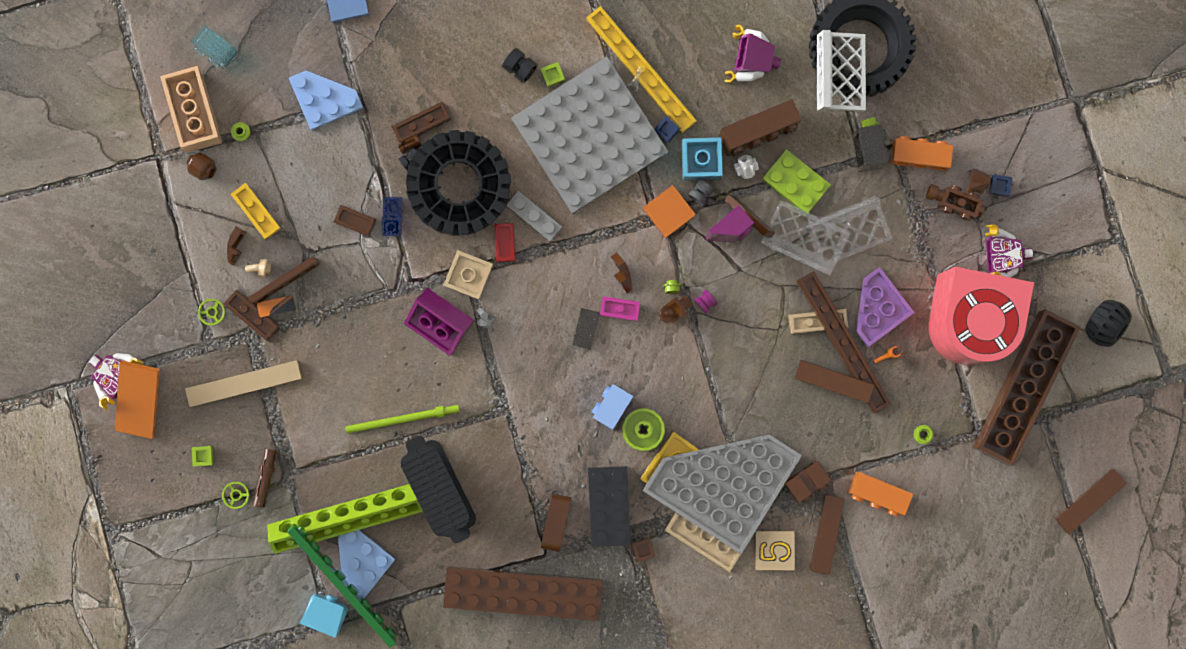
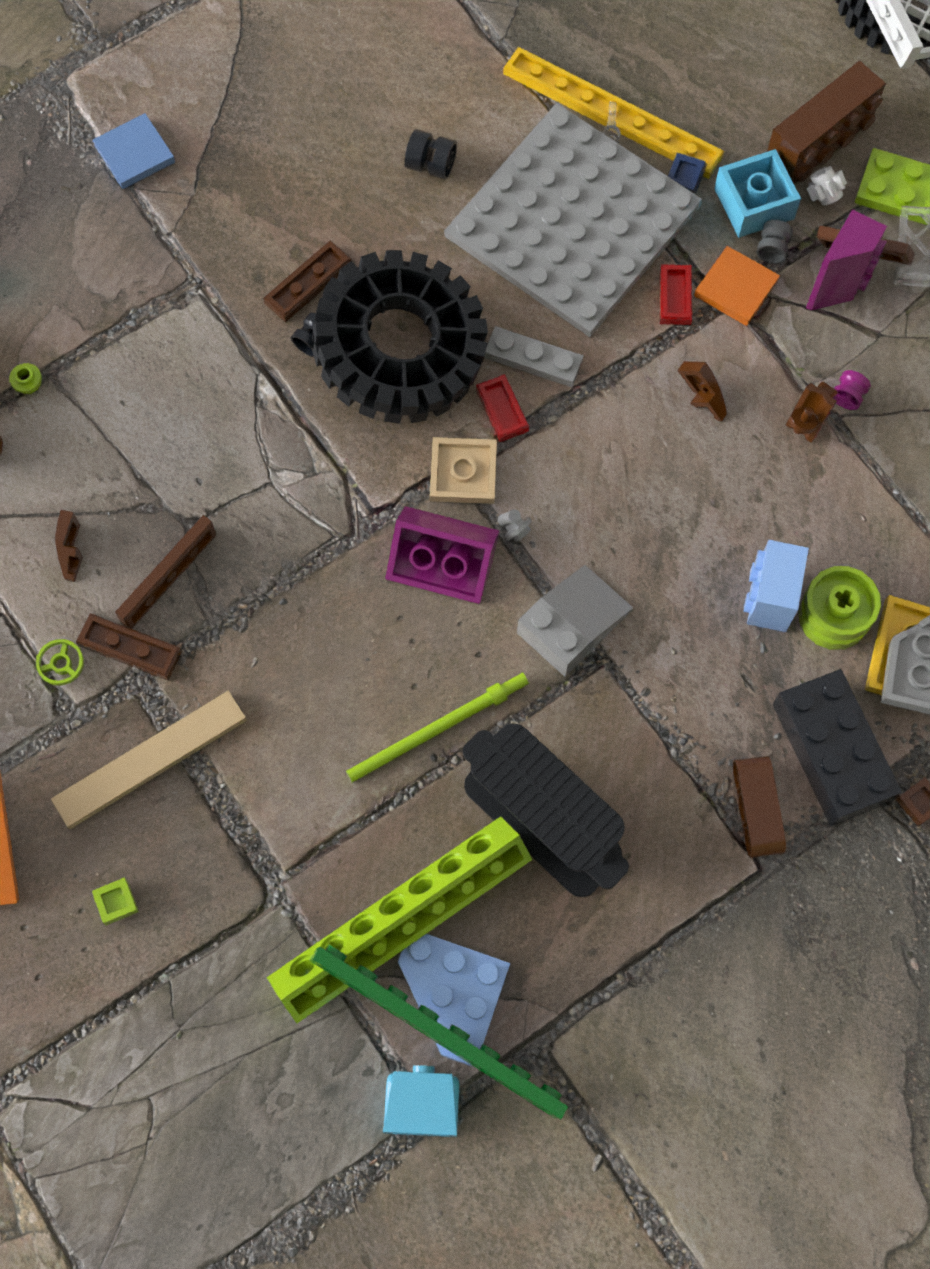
camera: 20 degrees left, 15 degrees down
lime piece [222,482,250,509] -> none
yellow plate [231,183,281,240] -> none
tan plate [245,259,271,278] -> none
reddish brown pin [252,448,277,508] -> none
sticker [257,296,296,317] -> none
light blue plate [289,71,364,131] -> none
reddish brown tile [333,205,376,237] -> none
clear blue slope [382,197,403,236] -> none
reddish brown piece [398,135,421,154] -> none
reddish brown brick [443,566,603,621] -> none
lime plate [541,62,565,88] -> none
clear smoke tile [572,308,600,350] -> none
dark pink plate [600,296,640,321] -> none
lime plate [663,280,682,294] -> none
magenta torso [725,25,781,84] -> none
none -> light grey slope [517,565,633,677]
none -> red tile [660,264,692,325]

